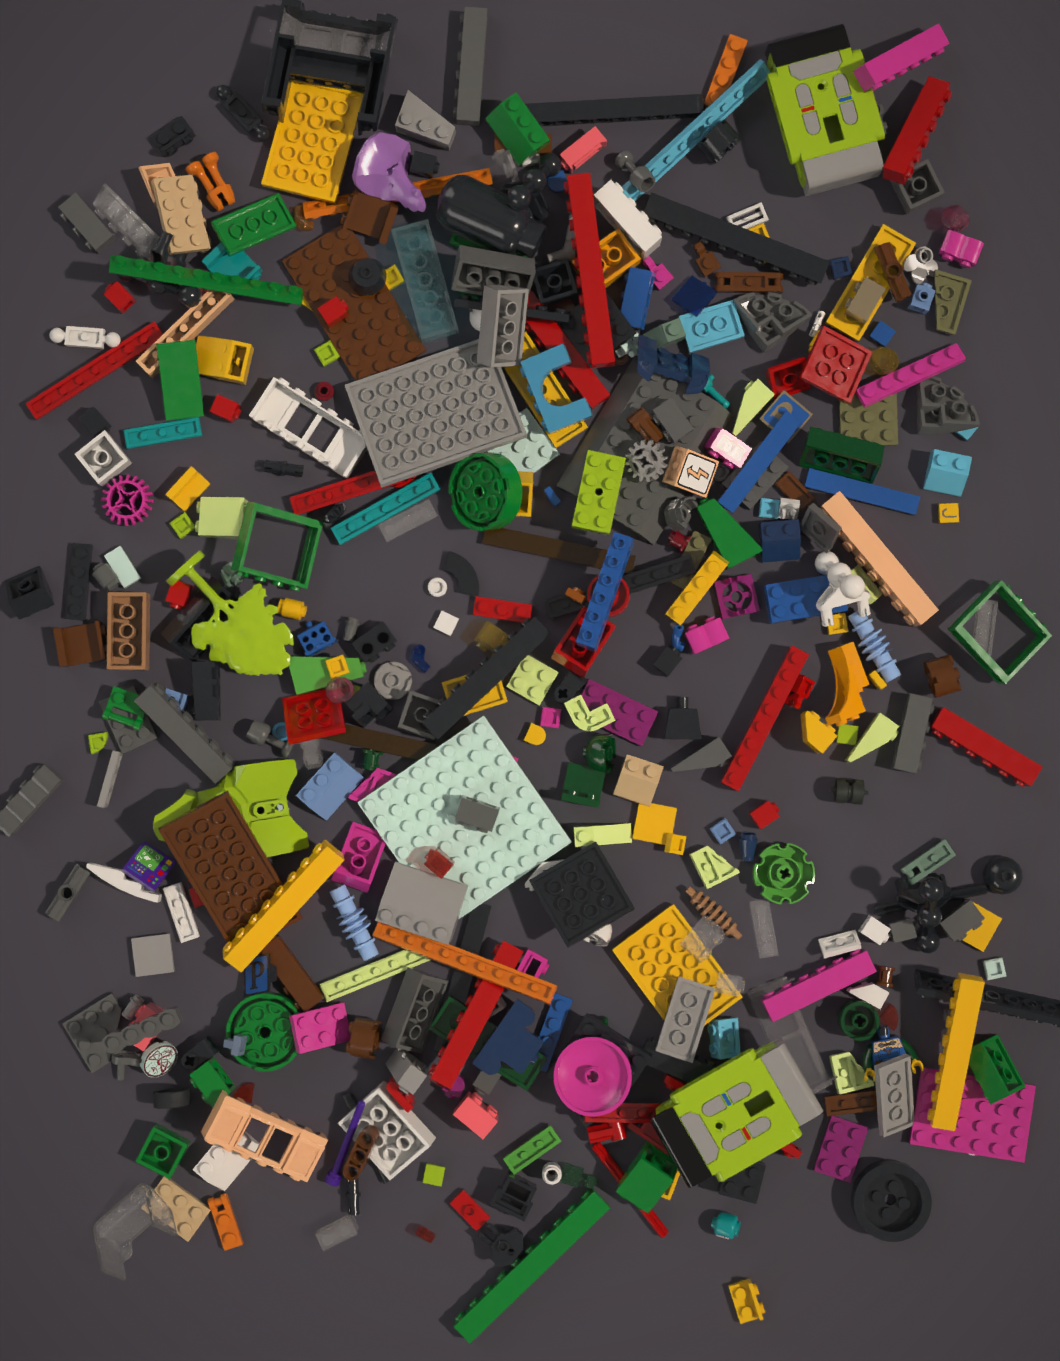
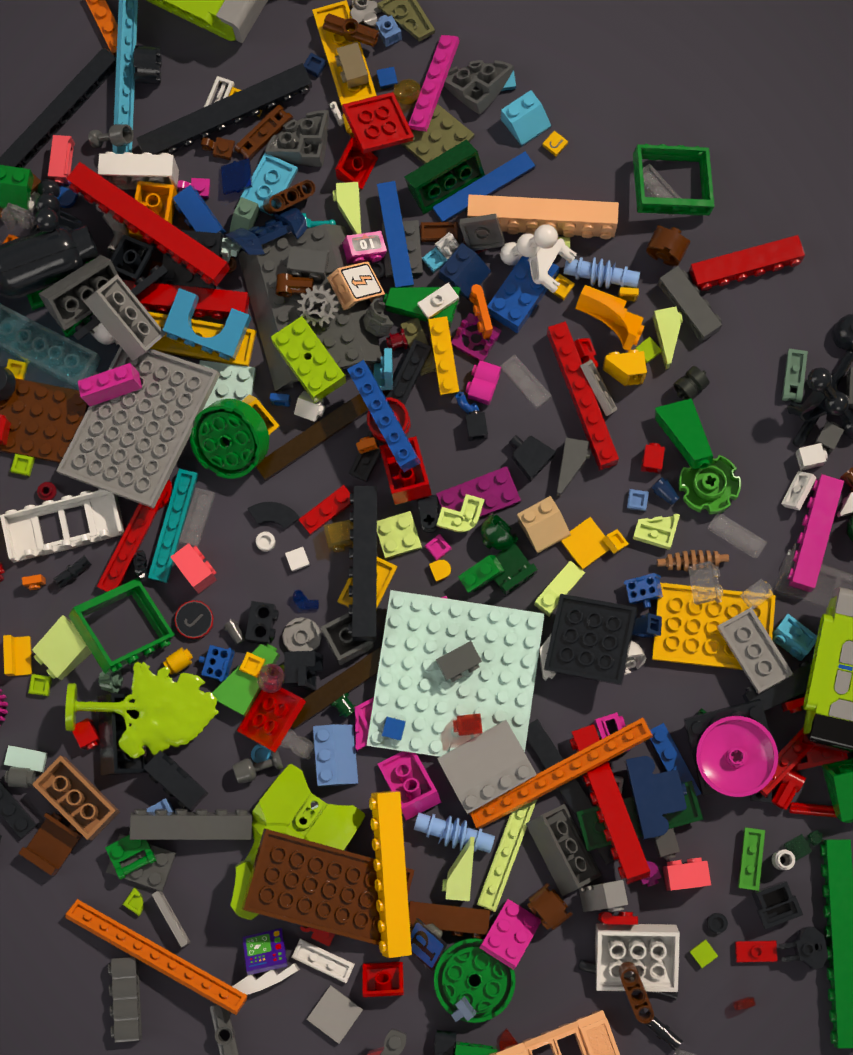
camera: 40 degrees left, 10 degrees down
dark purple piece [324,1100,365,1186] -> none
piece [760,390,813,444] -> none
none -> orange plate [22,574,46,590]
none -> orange plate [65,899,248,1015]
none -> dark pink brick [78,363,142,406]
none -> coral brick [171,543,217,594]
none -> black tile [175,600,214,639]
none -> reddish brown beam [263,180,315,214]
none -> white brick [294,391,325,422]
none -> red slope [363,962,404,997]
none -> medium azure bracket [374,348,393,390]
none -> blue tile [382,717,406,741]
none -> white plate [418,283,459,319]
none -> yellowish green slope [442,837,475,901]
none -> green brick [458,555,505,593]
none -> orange plate [469,284,493,339]
none -> clear plate [500,354,552,409]
none -> light grey tile [580,360,617,416]
none -> blue piece [624,573,663,608]
none -> dark blue brick [633,613,662,638]
none -> green slope [655,398,713,470]
none -> black tile [707,913,728,933]

